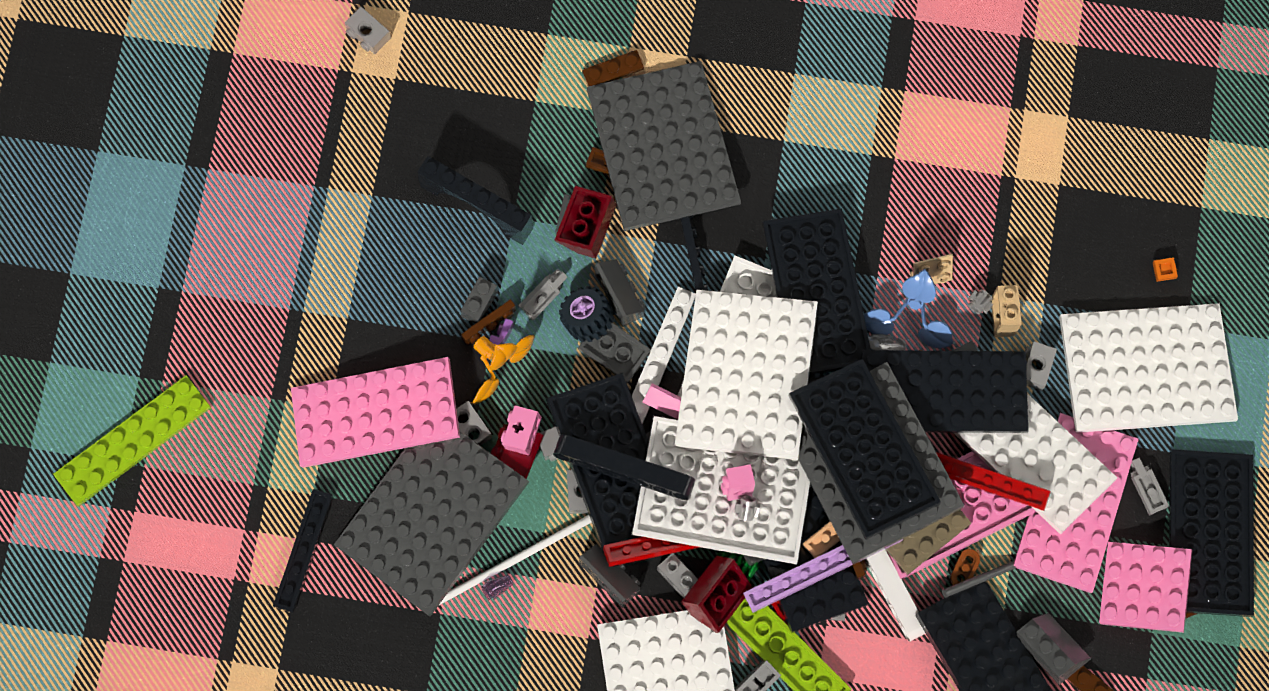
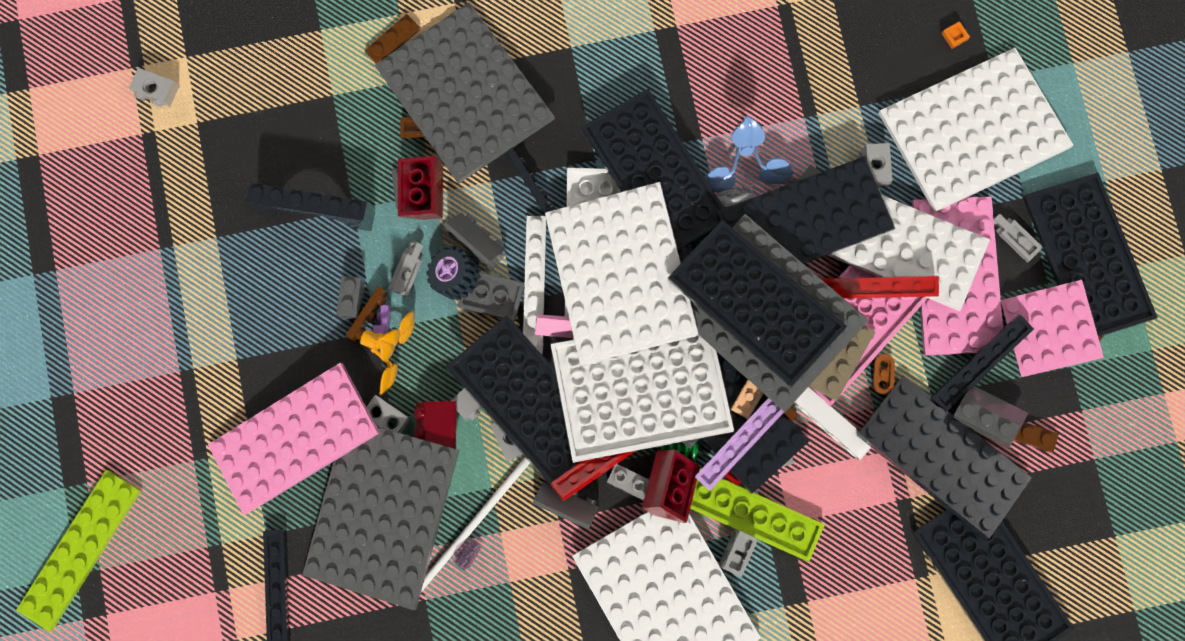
camera: 15 degrees left, 5 degrees up
bright pink brick [501,406,542,455] -> none
black beam [553,434,696,500] -> none
bright pink brick [721,464,755,501] -> none
light grey gear [734,496,760,521] -> none
tan hinge [910,254,953,284] -> none
dark grey bar [942,561,1016,598] -> none
light grey gear [968,289,993,314] -> none
tan window [991,285,1022,337] -> none
none -> black plate [931,314,1034,412]

